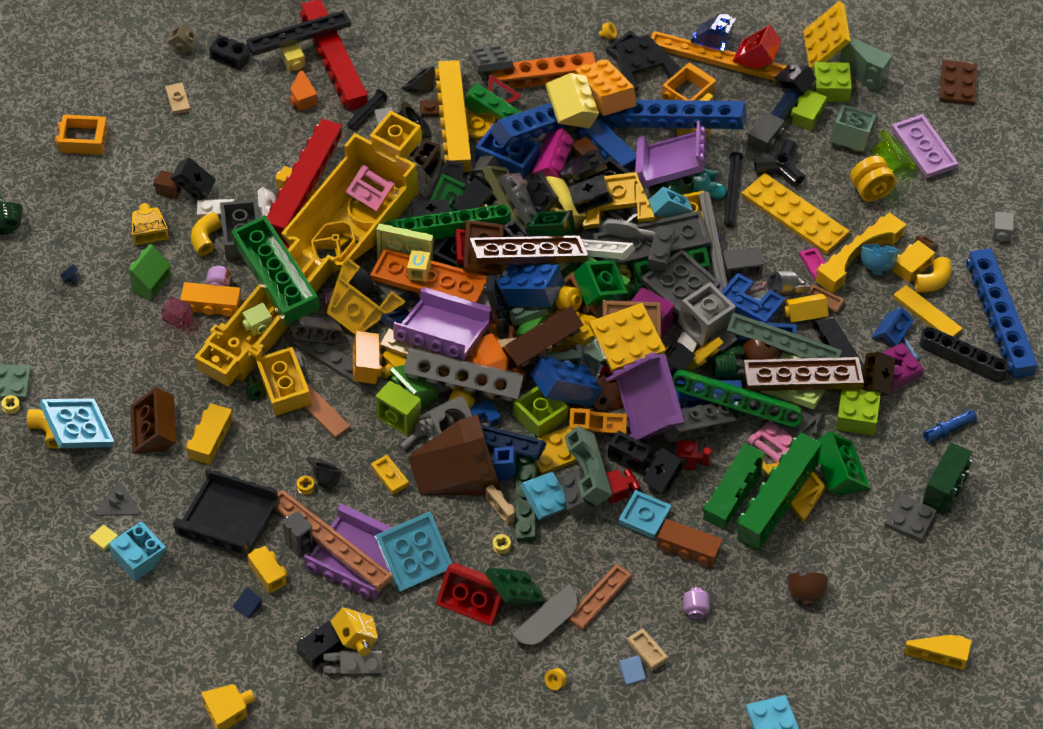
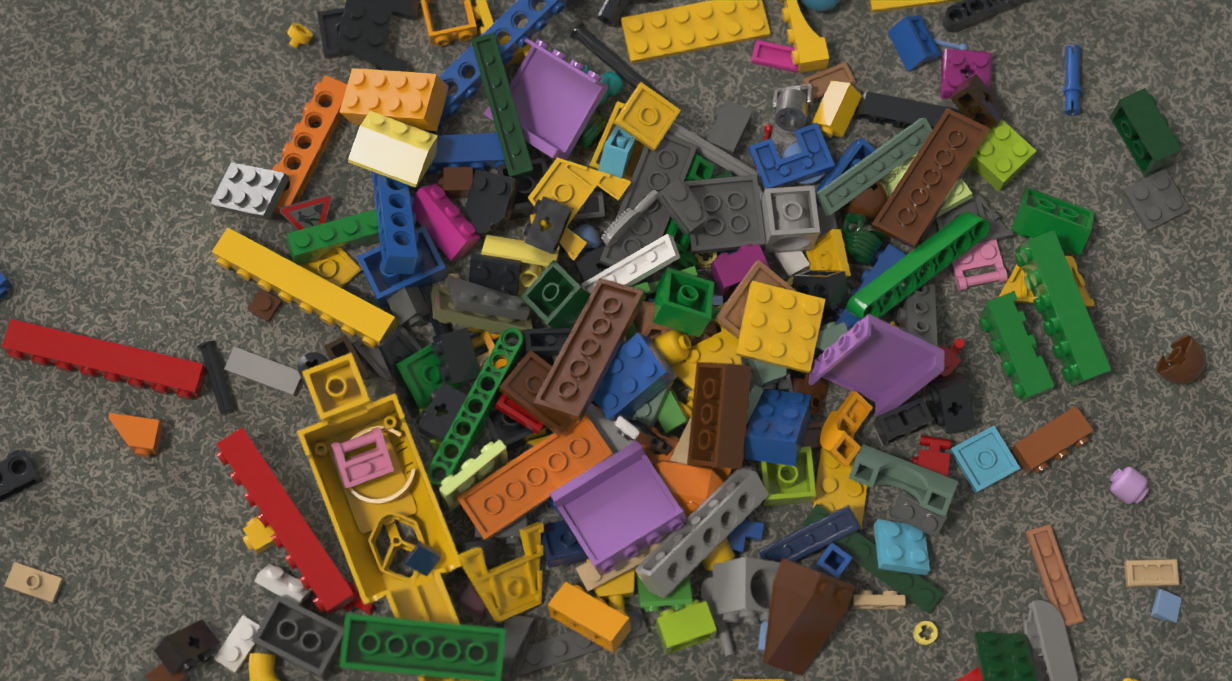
camera: 55 degrees left, 20 degrees up
black plate [246,10,351,56] -> none
light yellow brick [280,43,305,72] -> none
black piece [397,101,431,136] -> none
black slope [401,66,435,92] -> none
light yellow brick [407,250,431,282] -> none
none -> dark blue tile [405,541,441,577]
none -> dark green plate [471,32,534,178]
none -> yellow tile [613,82,681,151]

